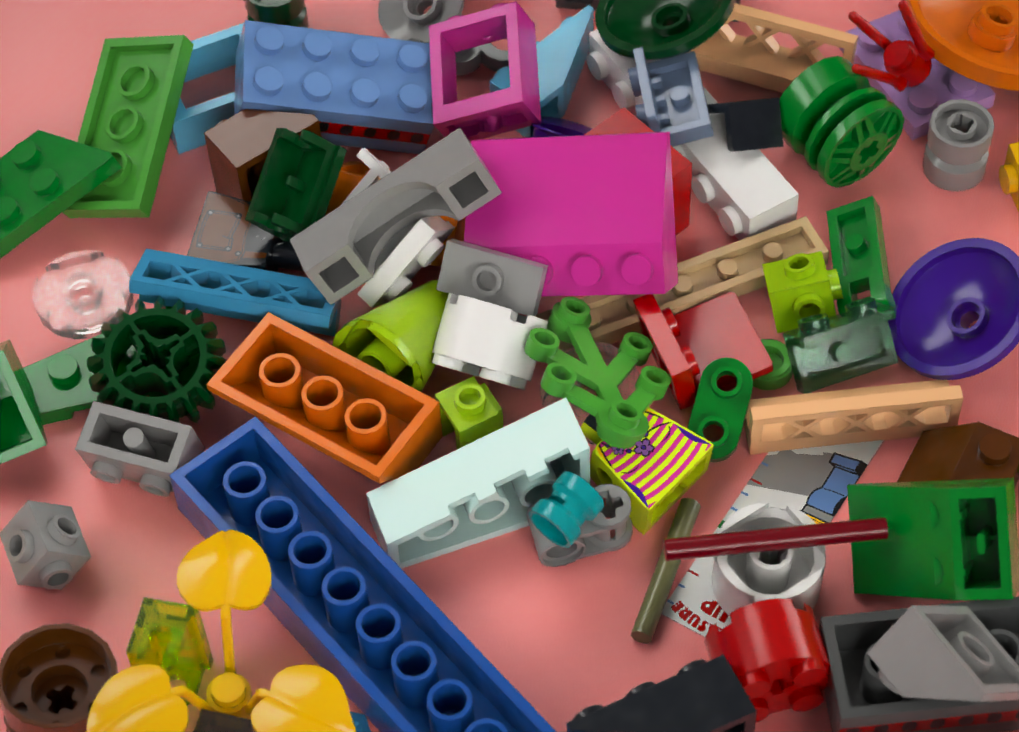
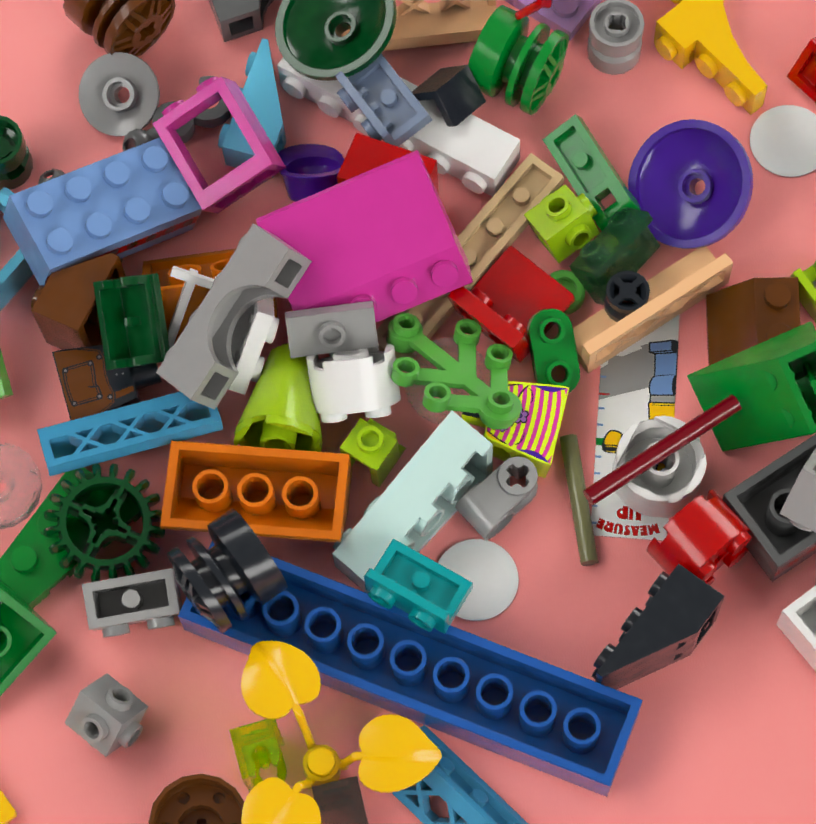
camera: 25 degrees left, 15 degrees up
teal wheel [528,471,605,549] -> none
none -> black wheel [166,508,288,633]
none -> teal bracket [364,539,473,634]
none -> white sticker [438,539,519,621]
none -> black wheel [604,270,650,322]

